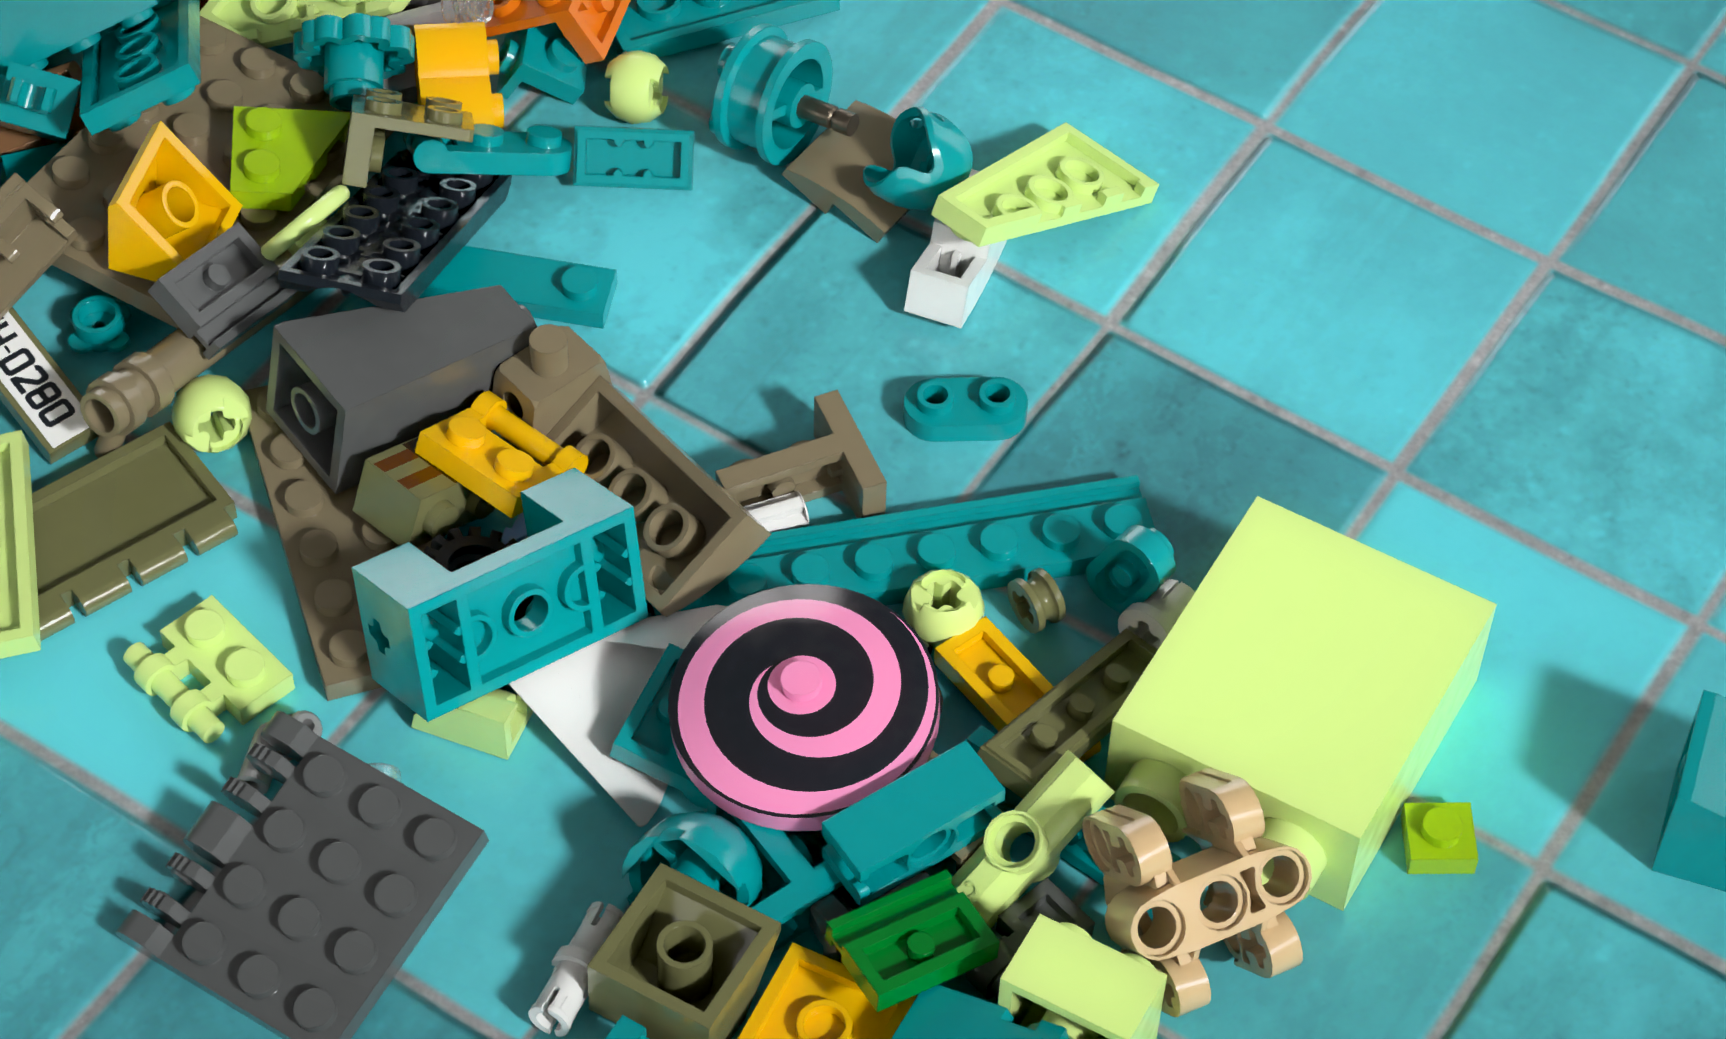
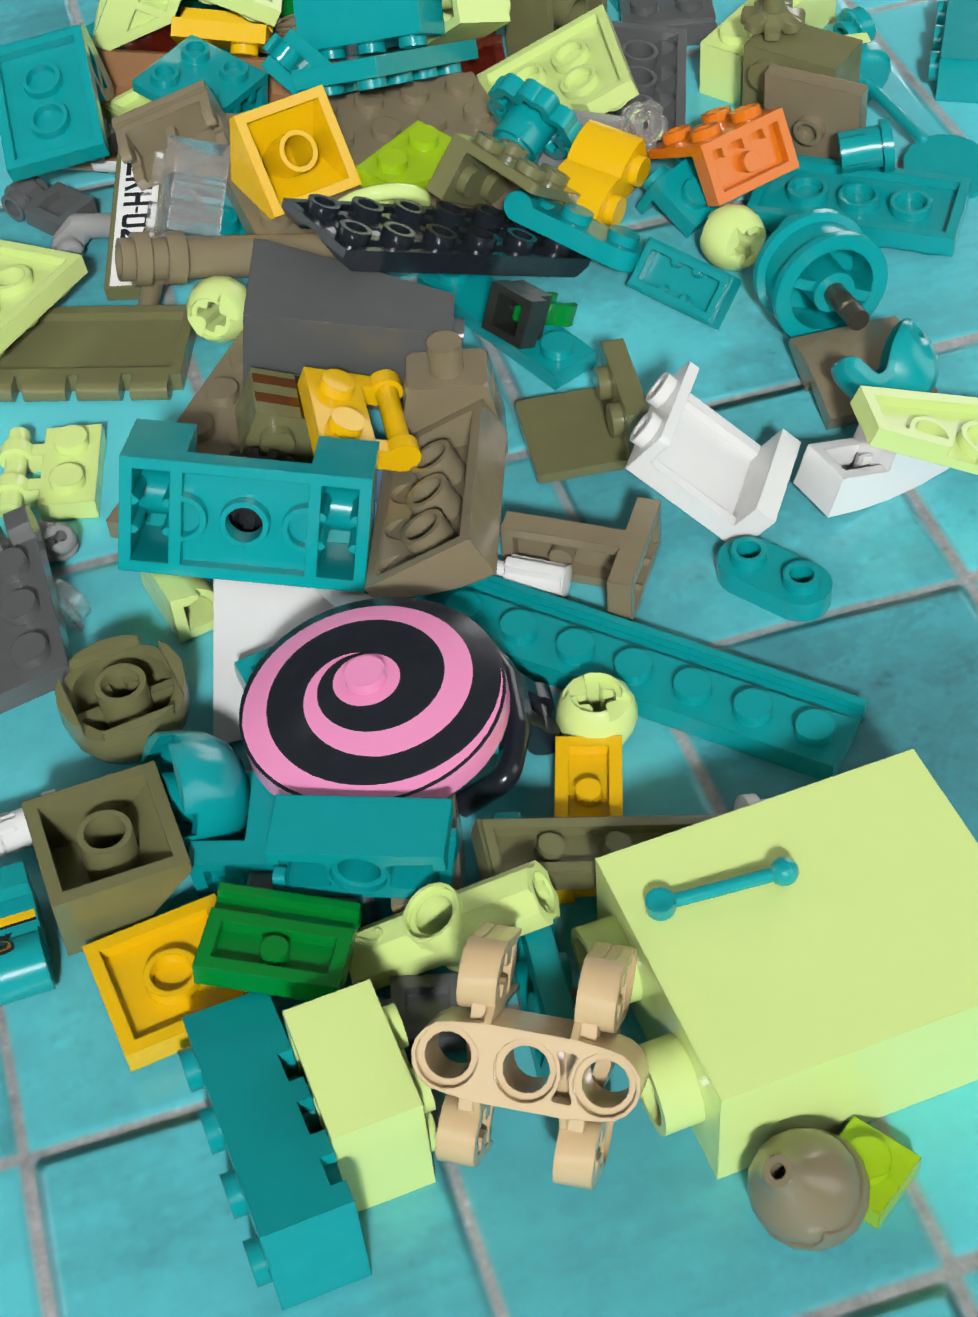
camera: 45 degrees right, 5 degrees down
dark grey plate [148,222,298,360] -> none
olive bush [1007,568,1066,634] -> none
teal plate [1086,525,1176,614] -> none
none -> olive cylinder [54,635,190,765]
none -> clear brick [144,134,230,237]
none -> pearl dark grey piece [481,279,578,349]
none -> olive bracket [515,338,649,484]
none -> white panel [625,361,801,542]
none -> teal hinge [645,857,799,921]
none -> dark tan helmet [747,1127,871,1251]

